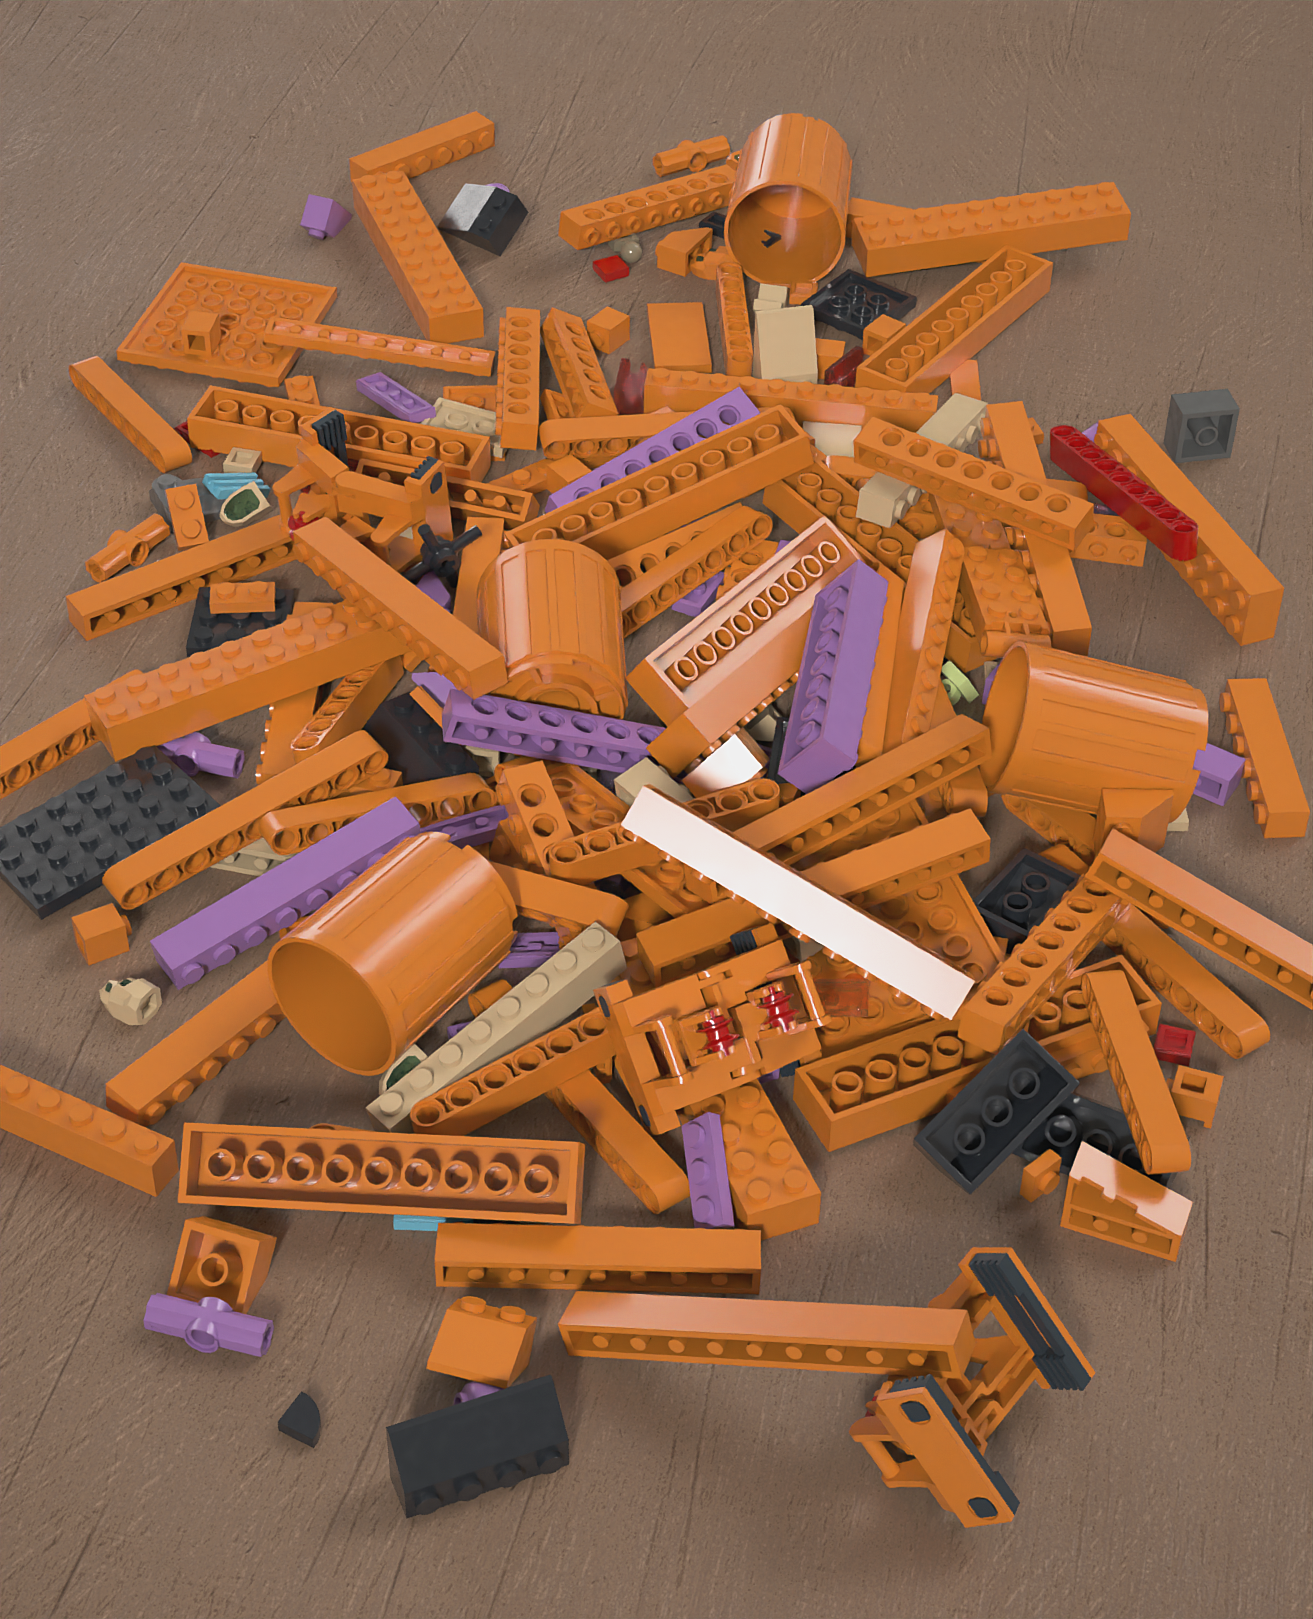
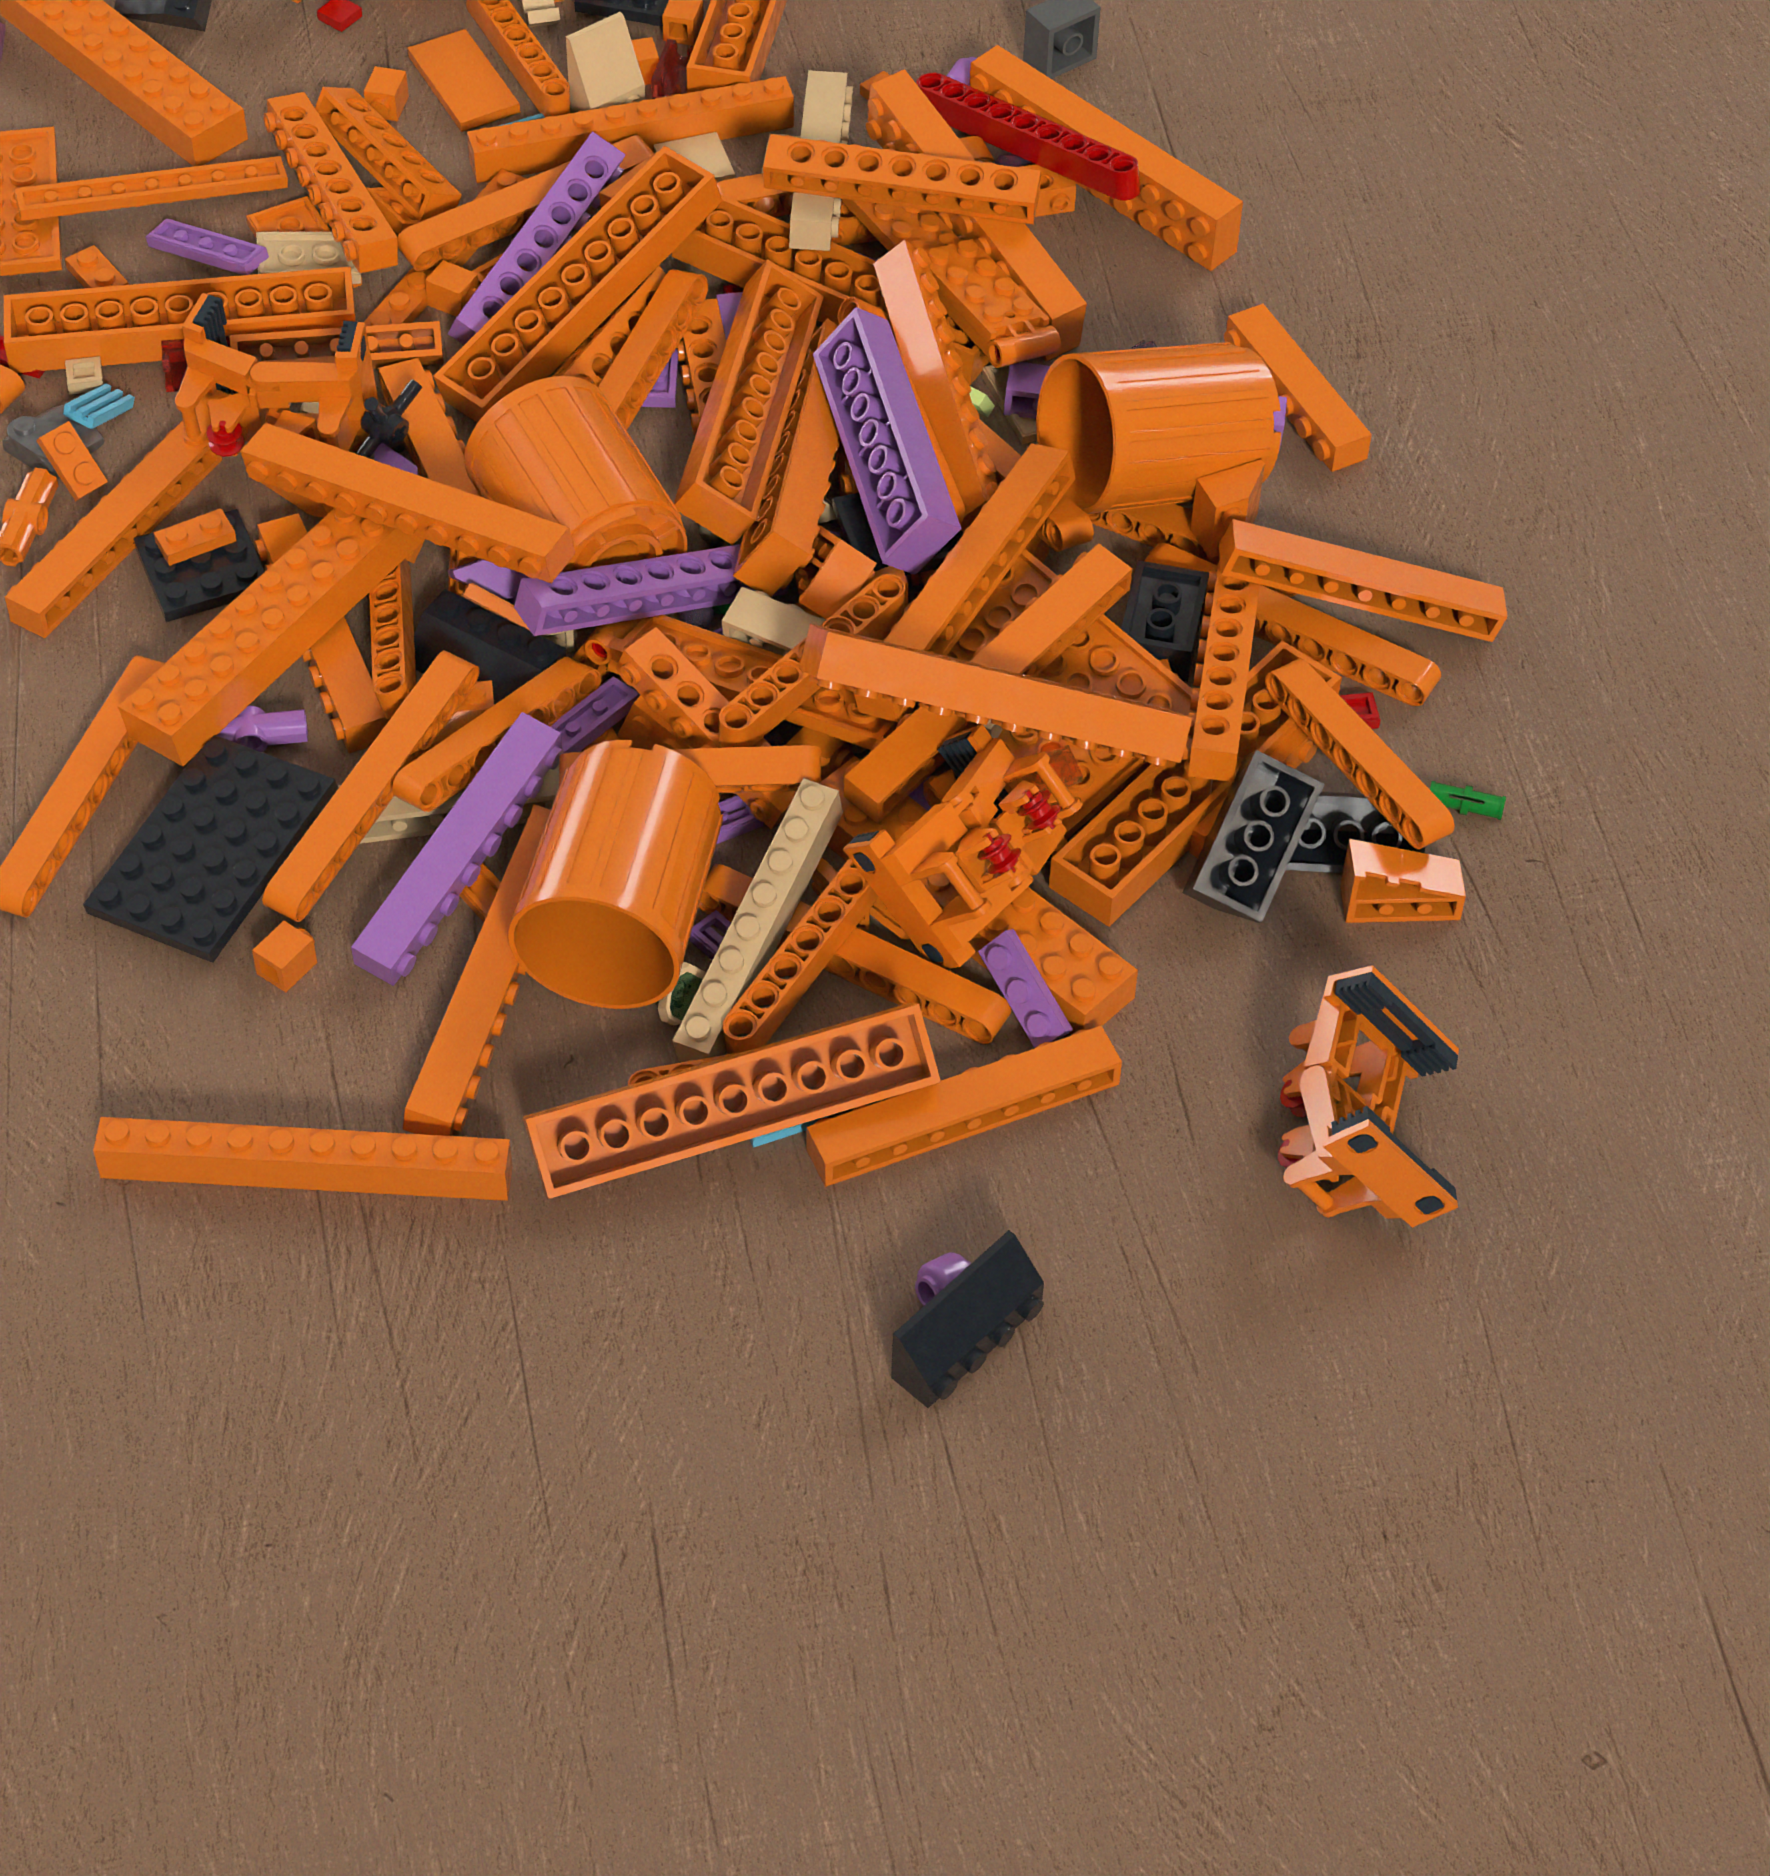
camera: 25 degrees left, 10 degrees up
tan rock [99,978,162,1025] -> none
medium lavender piece [143,1293,274,1357] -> none
orange slope [167,1216,277,1314] -> none
rock [219,481,273,527] -> none
black tile [278,1391,321,1448] -> none
orange slope [426,1296,537,1389] -> none
orange brick [558,1291,976,1379] -> none
clear red hinge [614,358,647,416] -> none
orange tile [949,360,981,401] -> none
orange plate [1019,1149,1062,1203] -> none
orange brick [1166,1065,1224,1129] -> none
none -> green pin [1430,781,1506,820]

